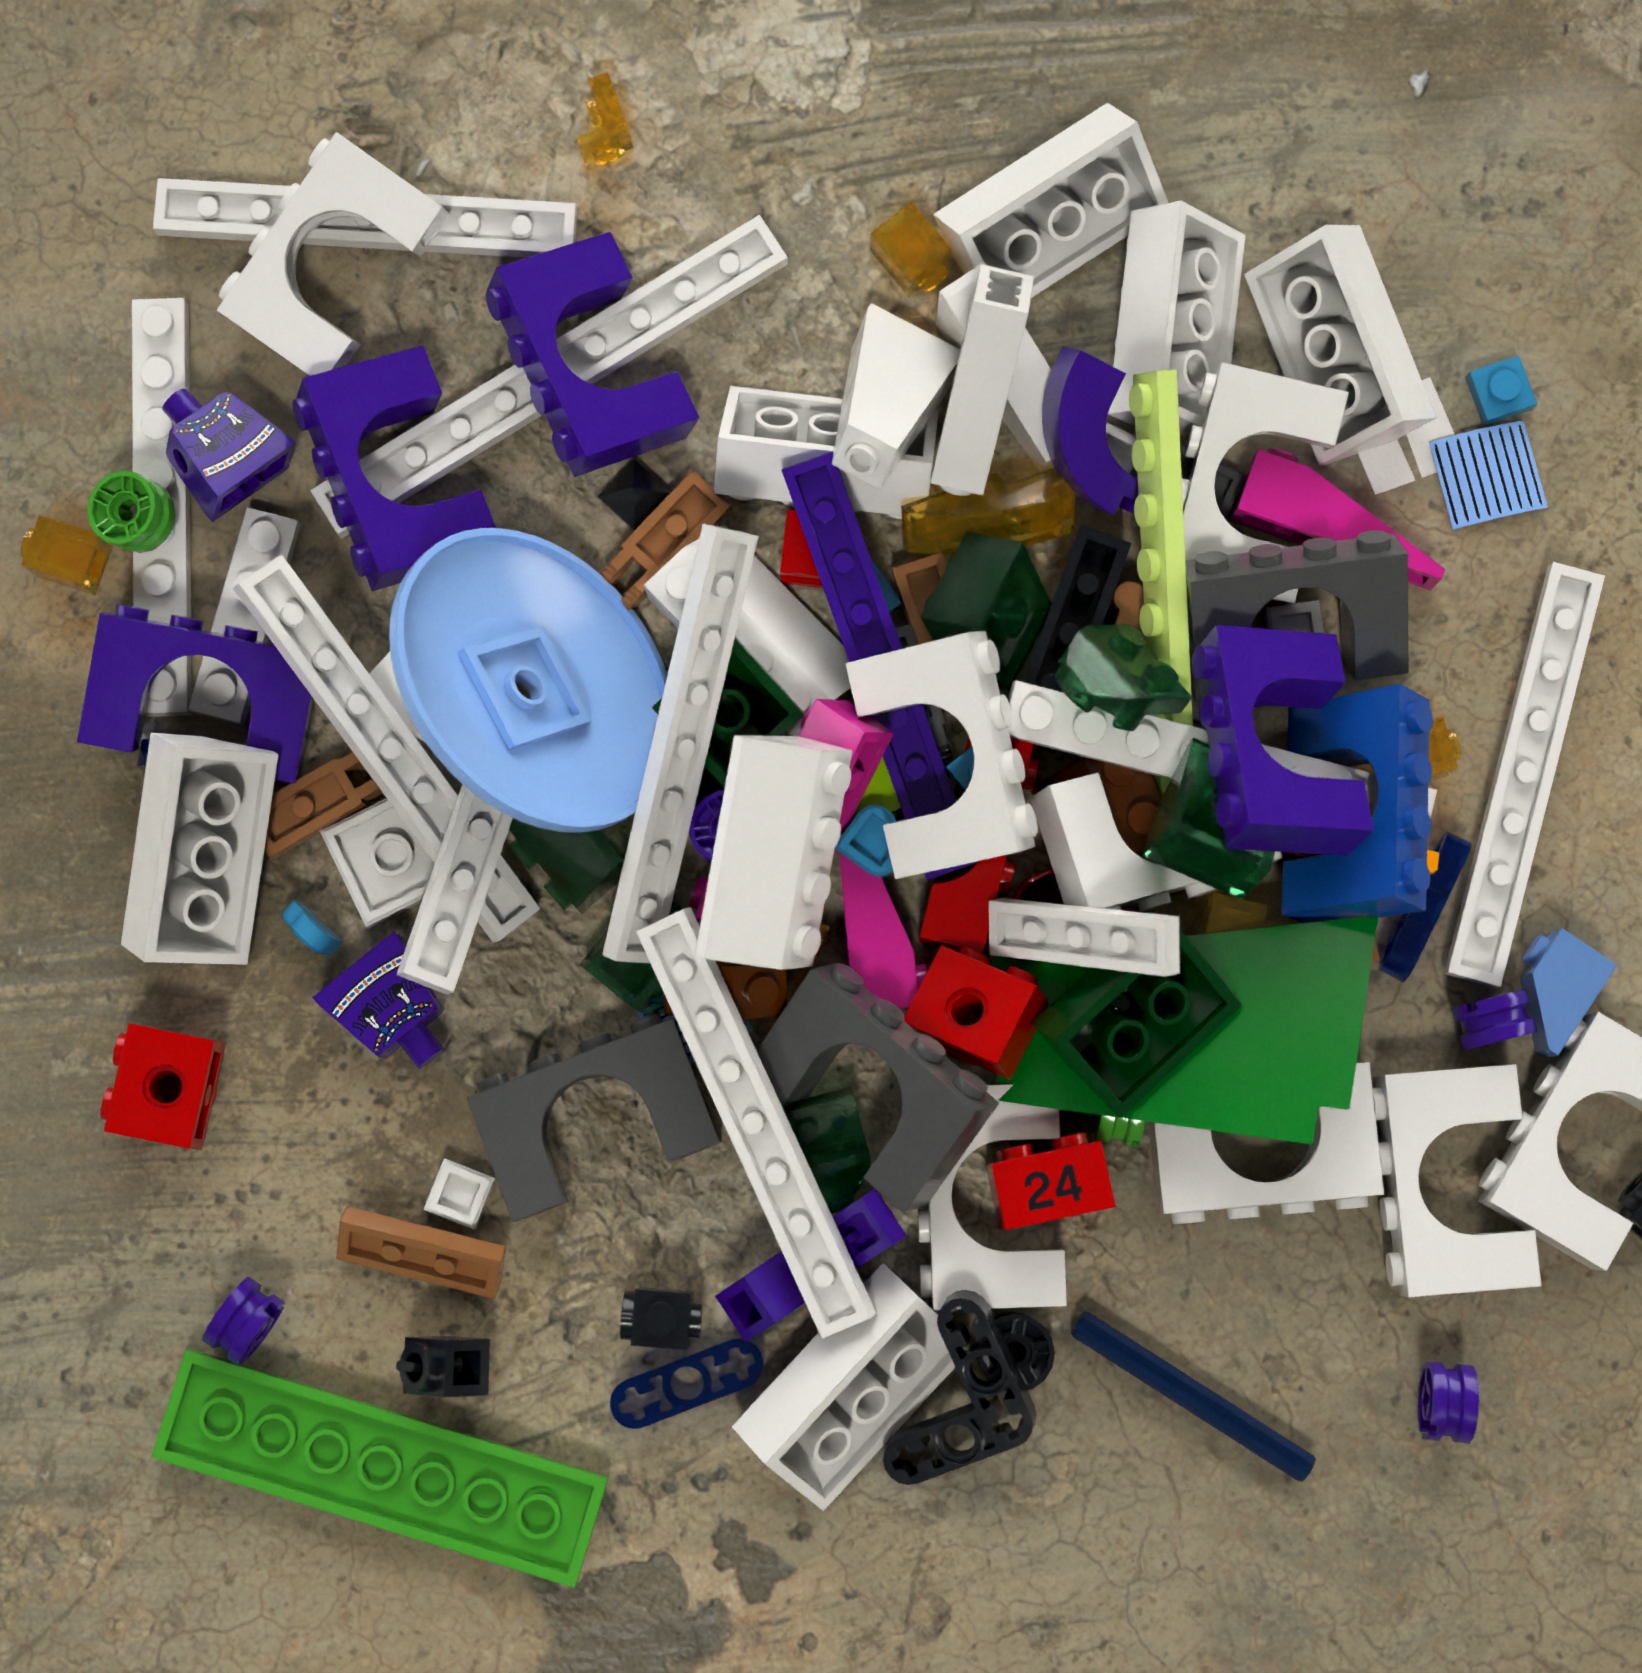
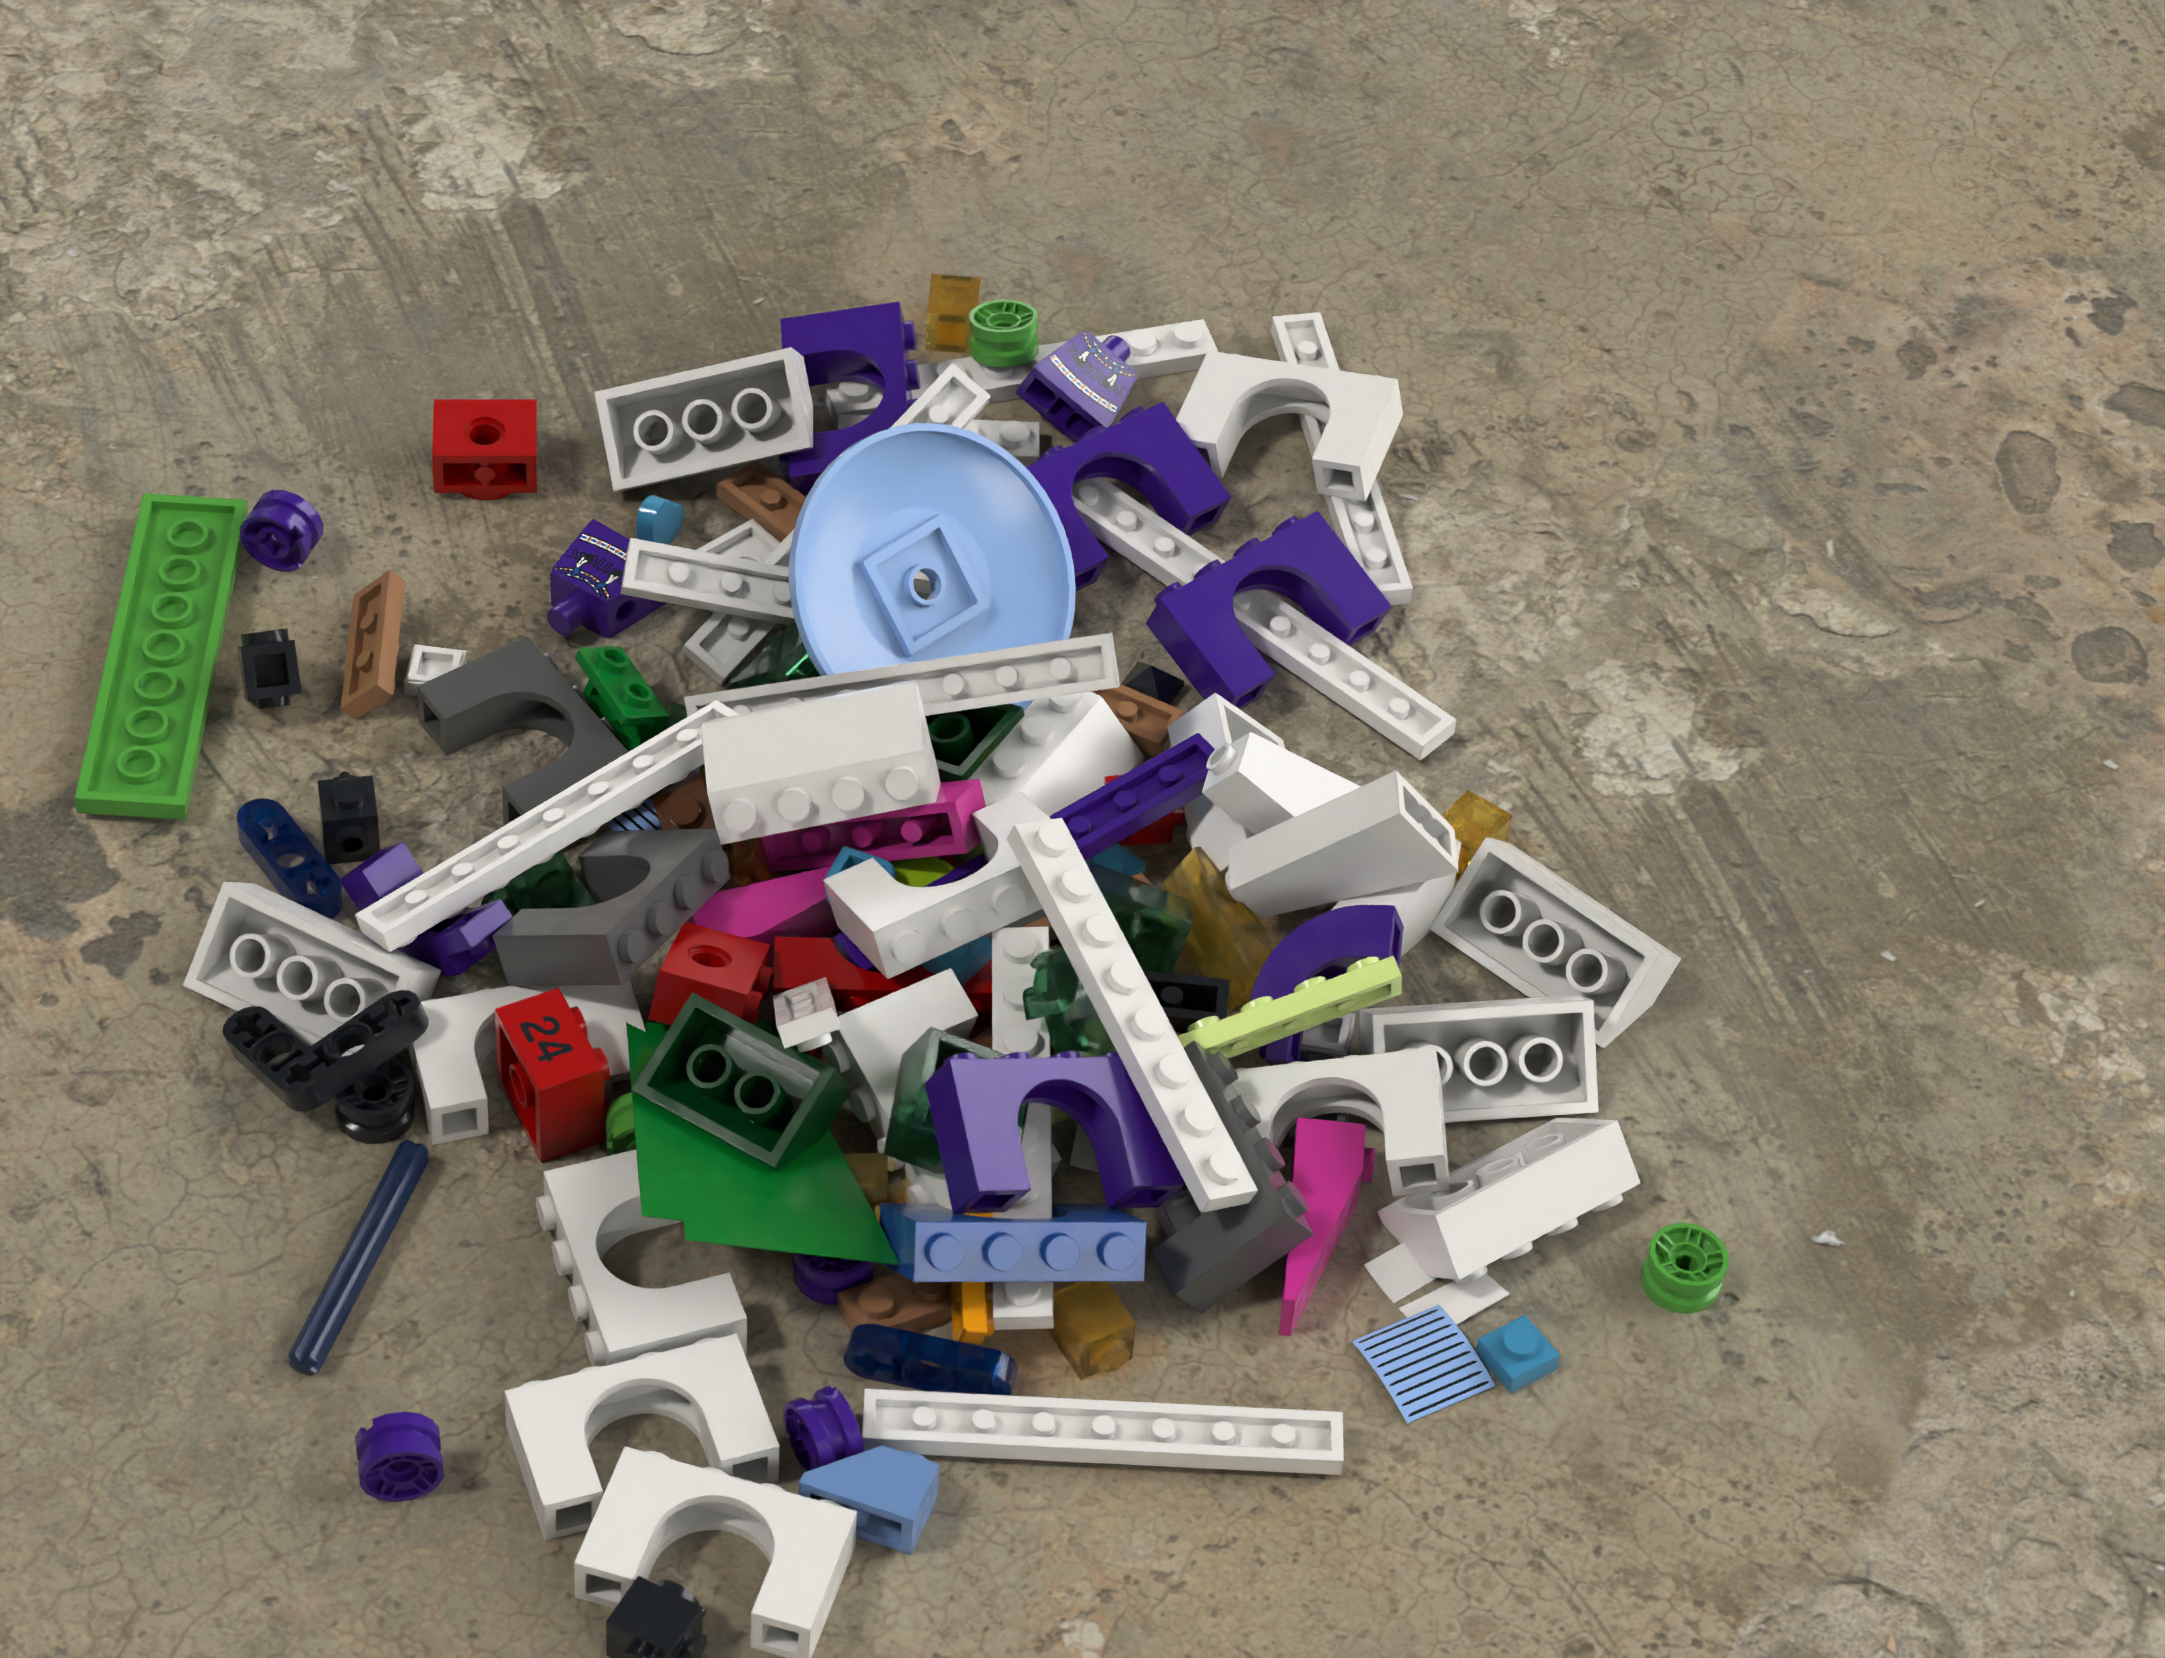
camera: 70 degrees right, 35 degrees down
clear yellow bracket [576,72,633,164] -> none
none -> green bracket [575,646,669,751]
none -> white plate [1006,818,1258,1213]
none -> bright green wheel [1641,1223,1729,1314]

